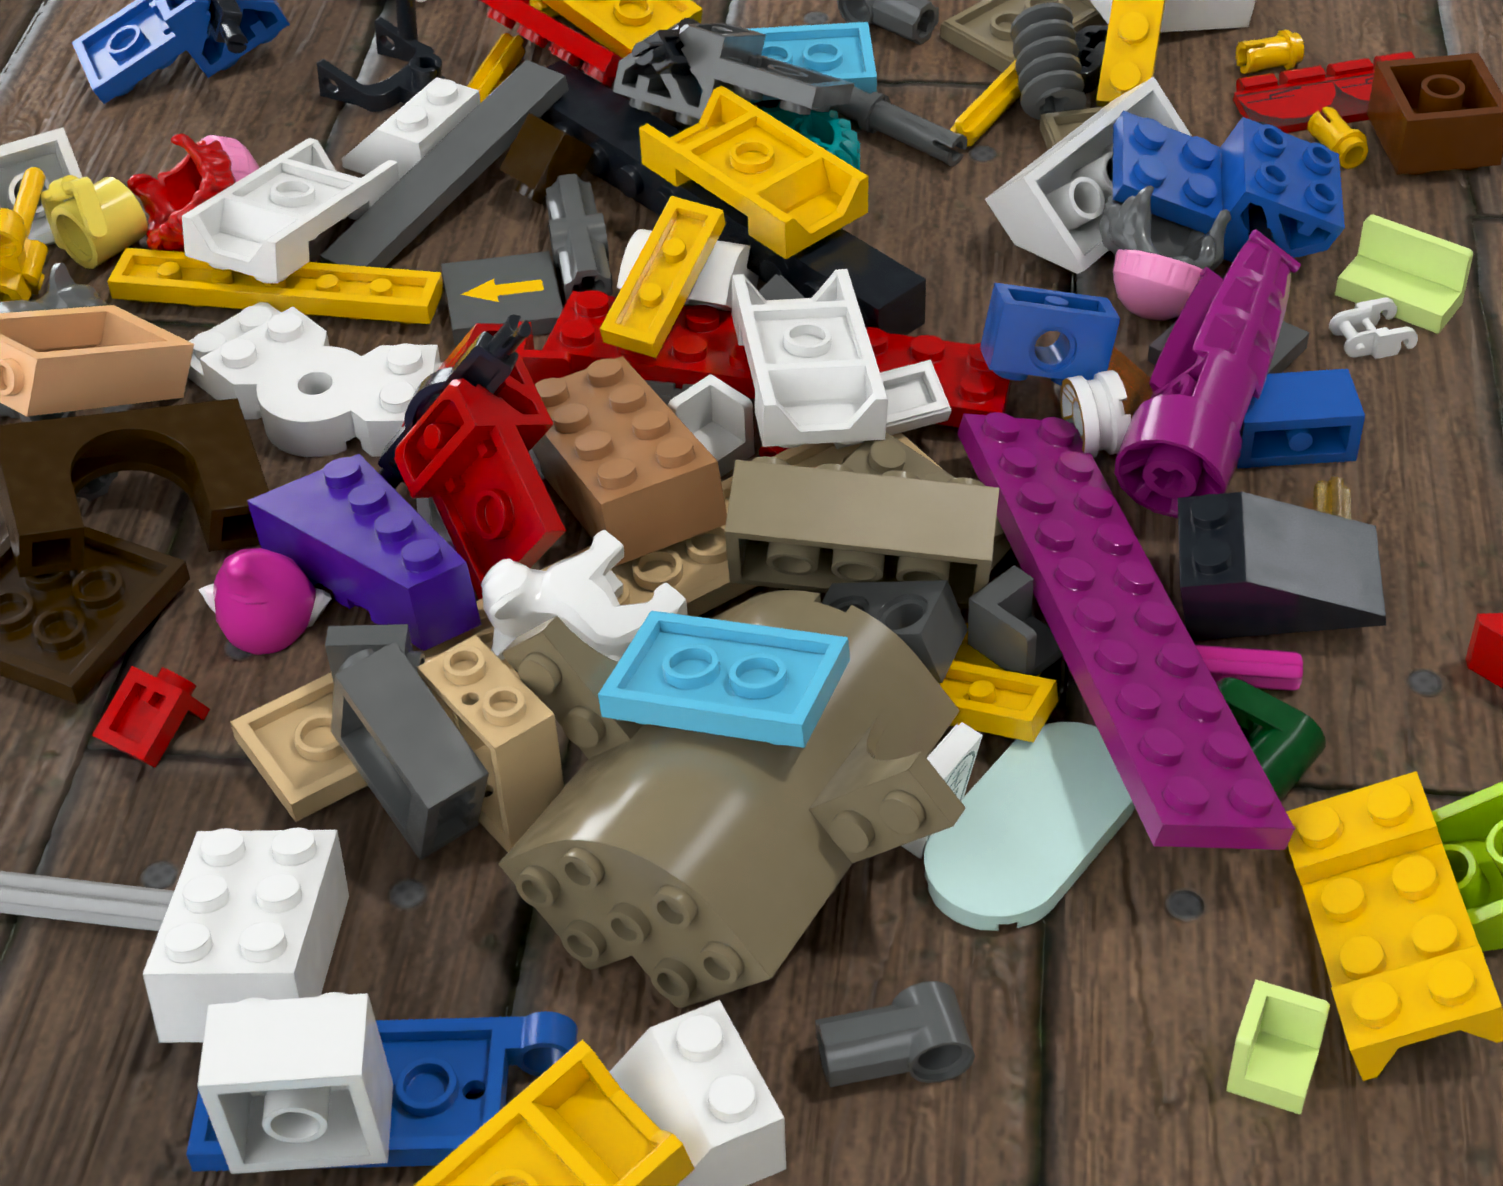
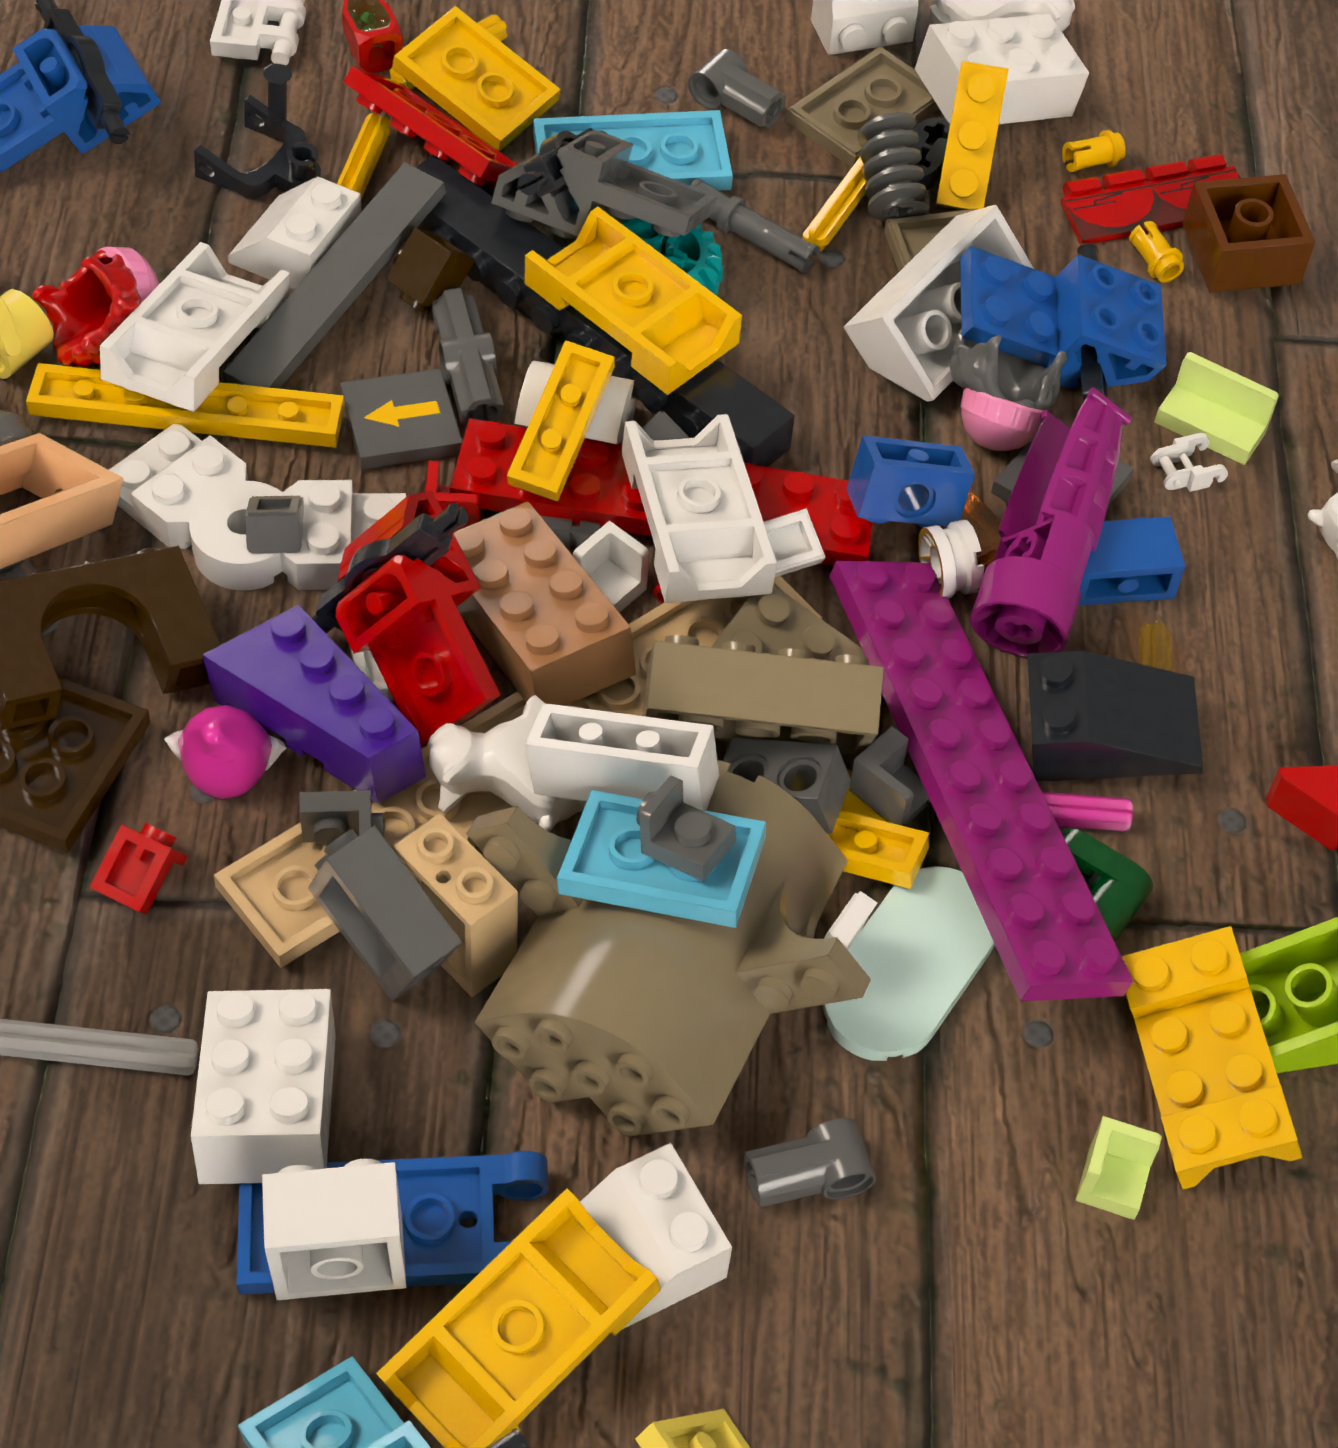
camera: 10 degrees left, 10 degrees up
none -> dark grey slope [245,496,304,554]
none -> white brick [525,703,719,811]
none -> dark grey bracket [636,775,736,882]

